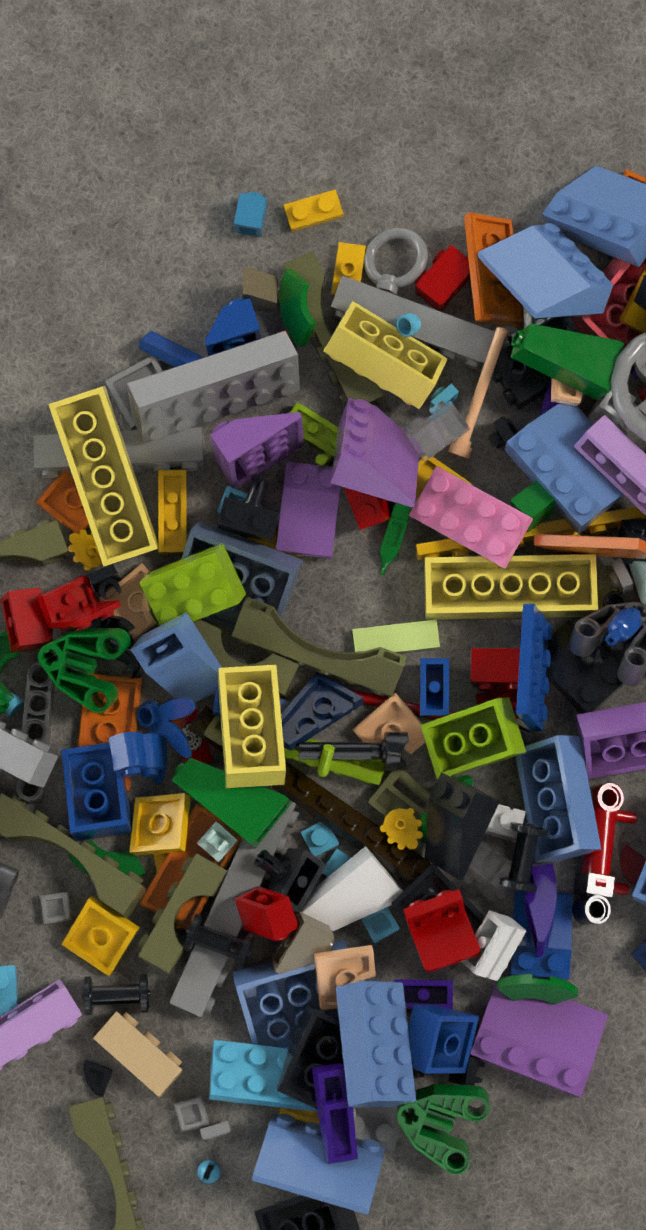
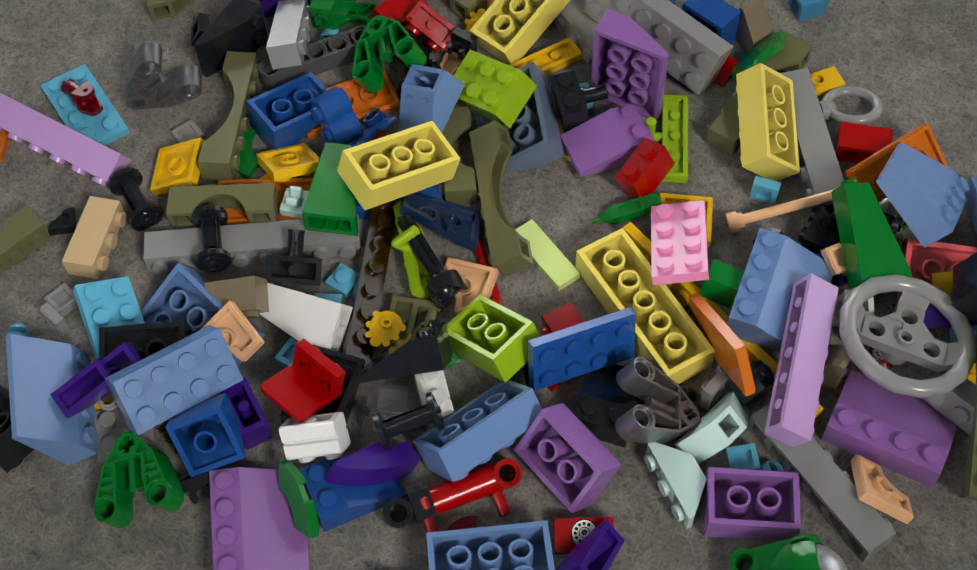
camera: 60 degrees right, 20 degrees down
red brick [234,886,299,941] -> none
yellow plate [283,189,344,232] -> none
medium lavender slope [331,397,420,508] -> none
medium azure hinge [396,313,421,337] -> none
clear brick [403,400,470,462] -> none
blue slope [420,658,449,716] -> none
blue plant [606,607,642,645] -> none

